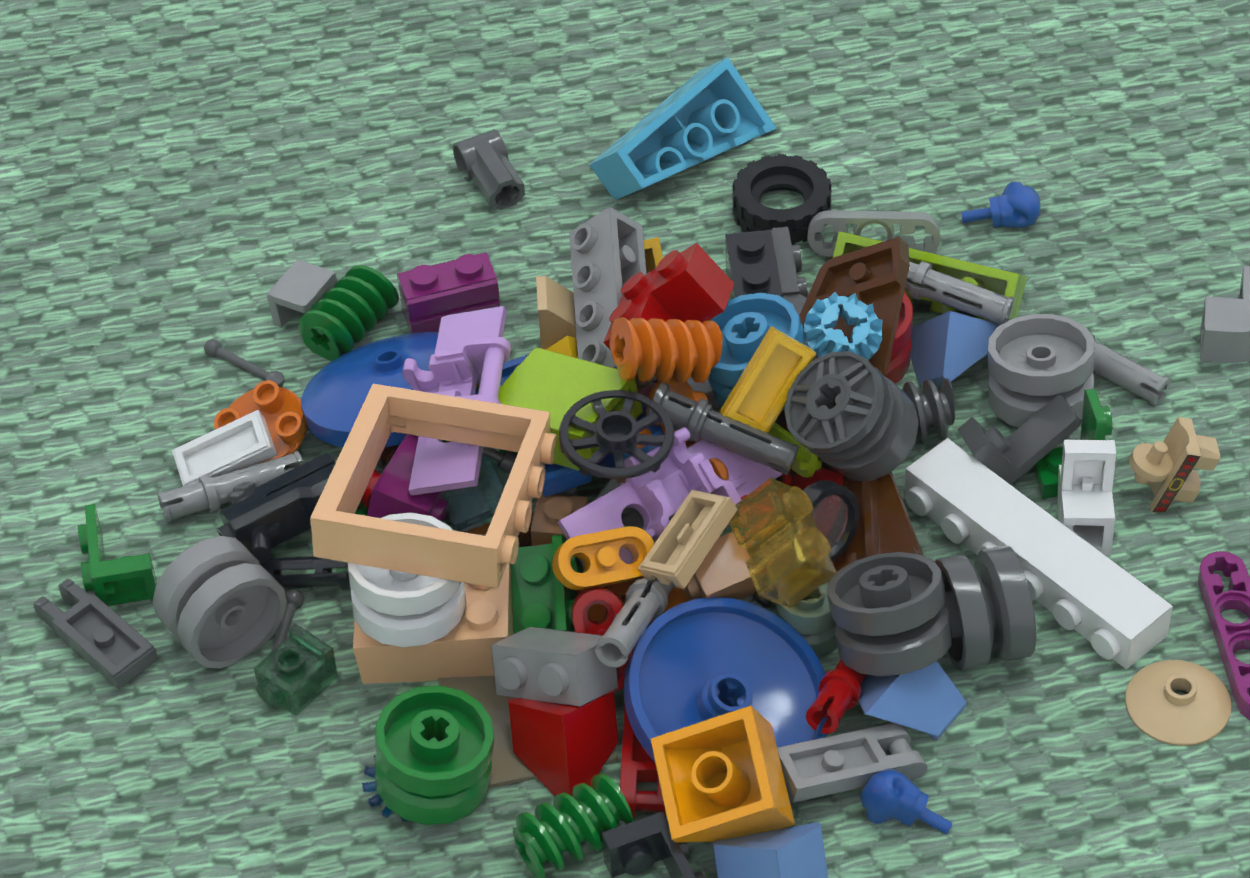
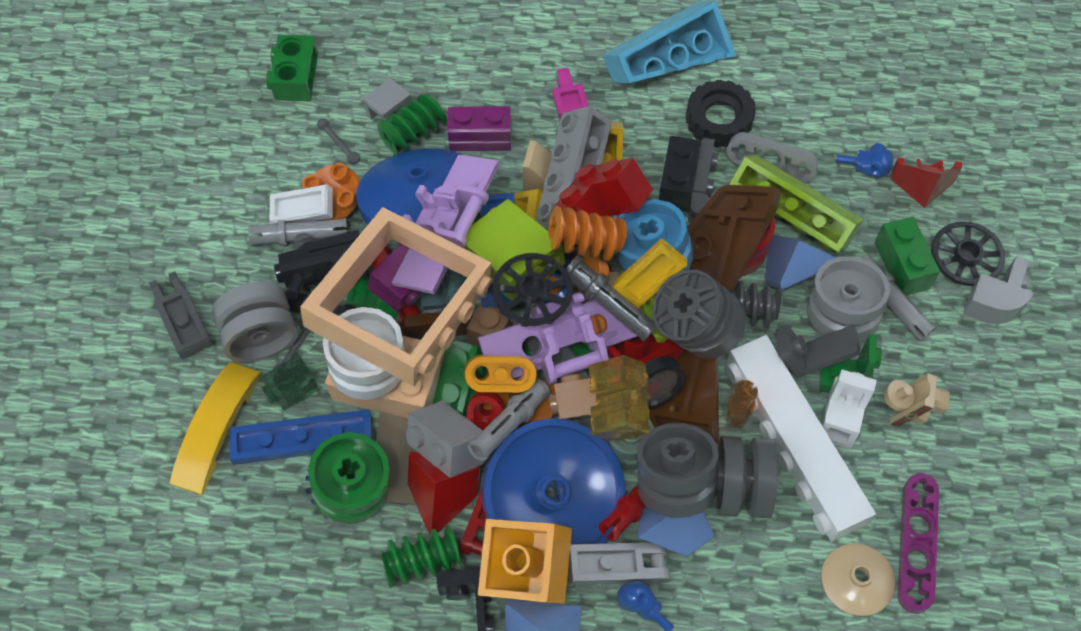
camera: 15 degrees right, 15 degrees up
green bracket [78,504,157,606] -> none
dark grey piece [453,129,525,210] -> none
tan tile [638,490,738,589] -> none
medium azure gear [804,292,883,360] -> none
light grey pin [905,261,1015,326] -> none
none -> yellow slope [169,362,262,495]
none -> blue plate [229,409,373,465]
none -> green brick [266,35,318,101]
none -> dark pink plate [552,68,589,121]
none -> clear orange pin [726,380,758,427]
none -> green brick [874,216,940,296]
none -> red slope [890,158,962,208]
none -> black wheel [931,222,1005,286]

